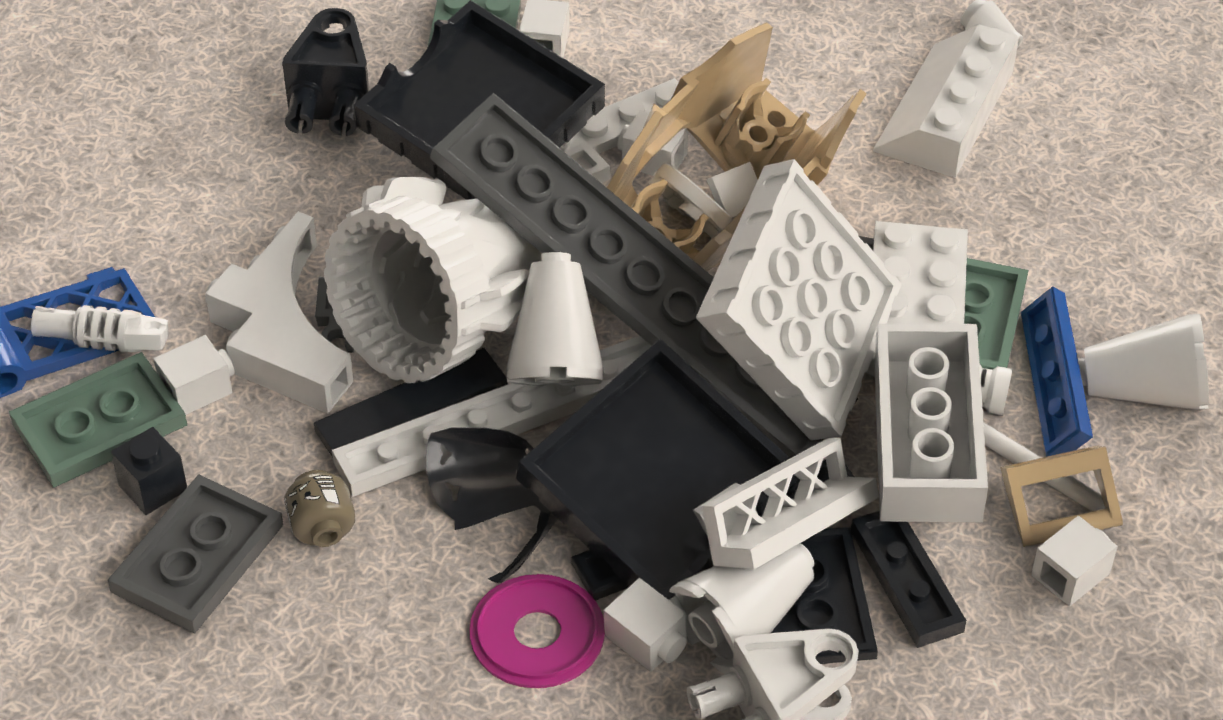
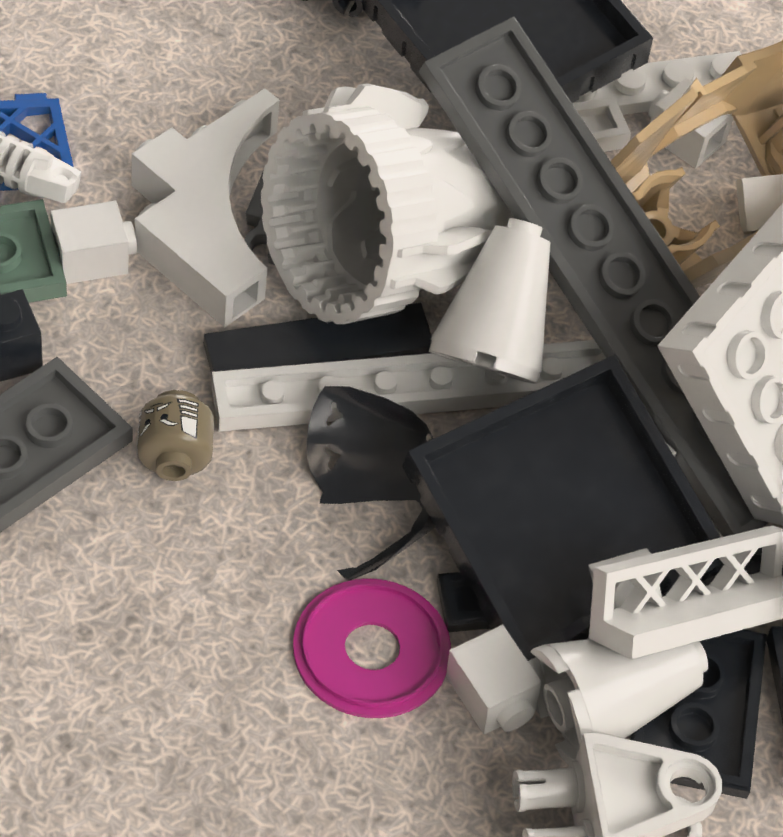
camera: 10 degrees right, 5 degrees up
white tile [648,163,732,239] -> none

